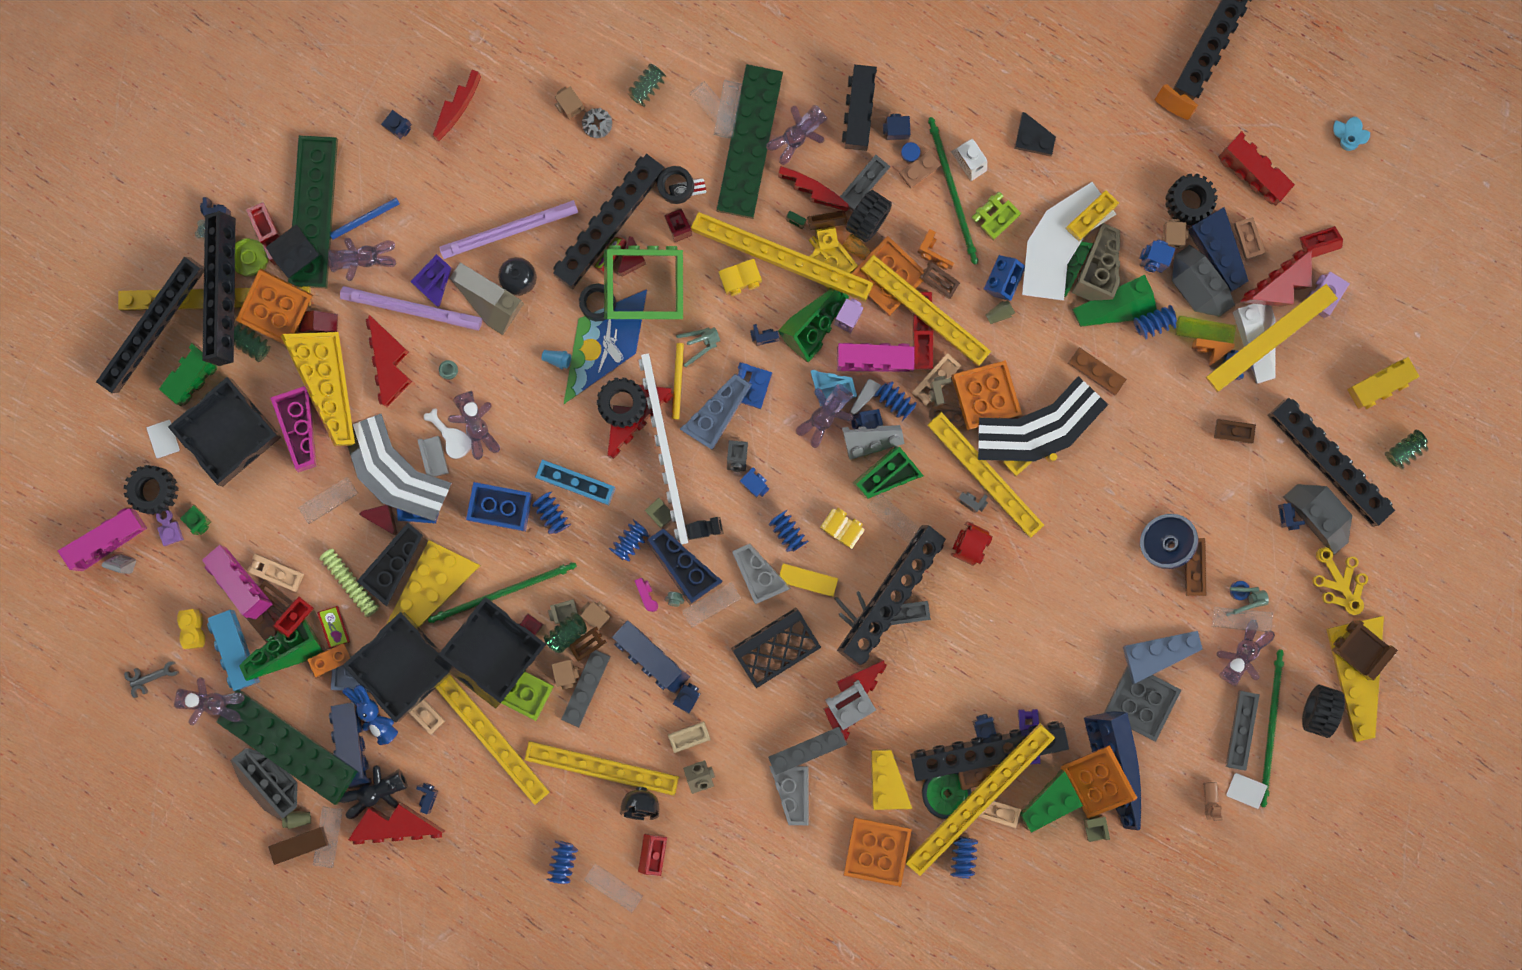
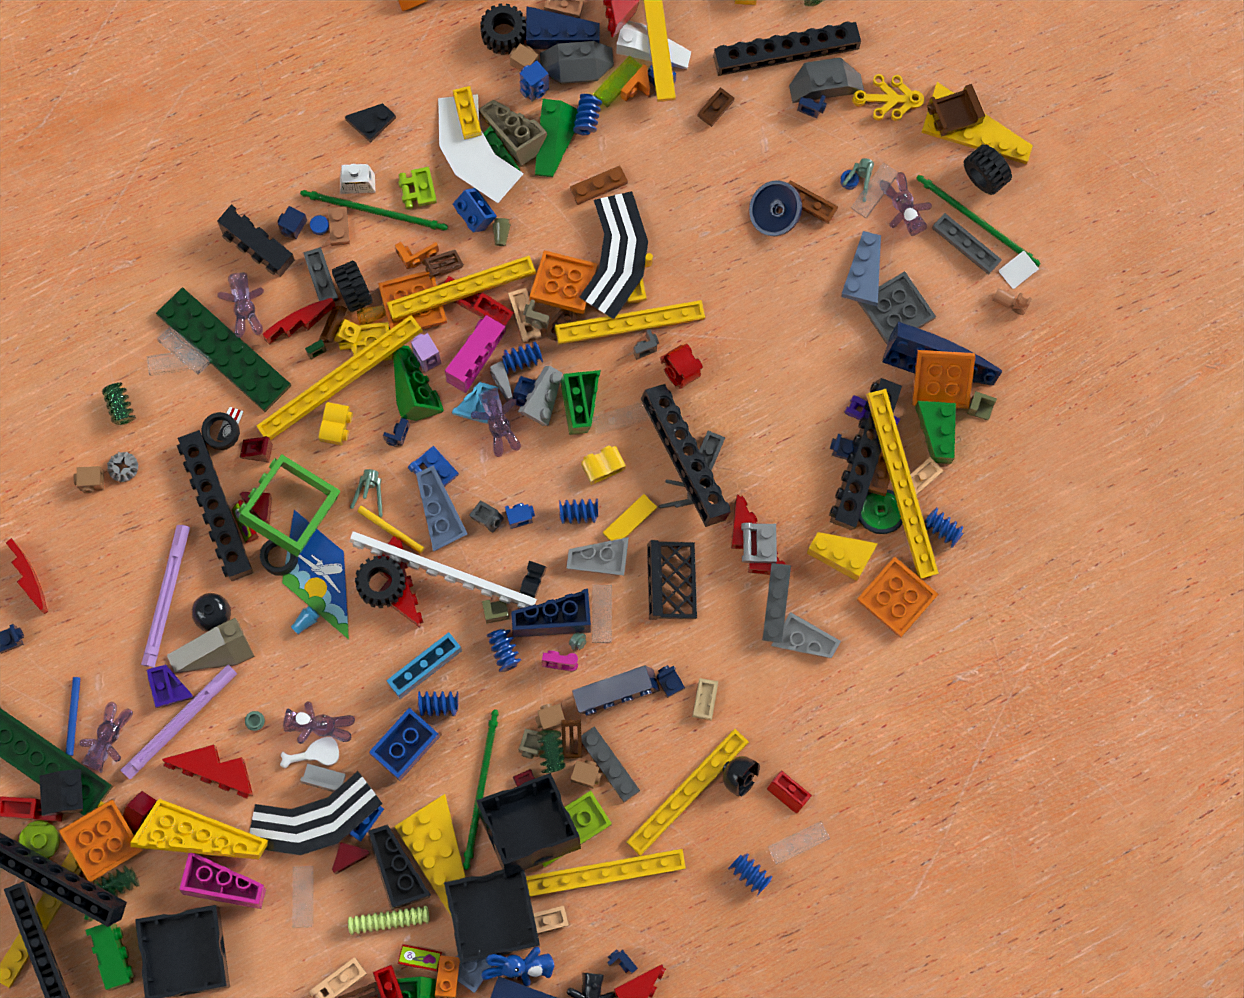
camera: 60 degrees left, 10 degrees down
dark tan brick [683,760,715,794] -> none

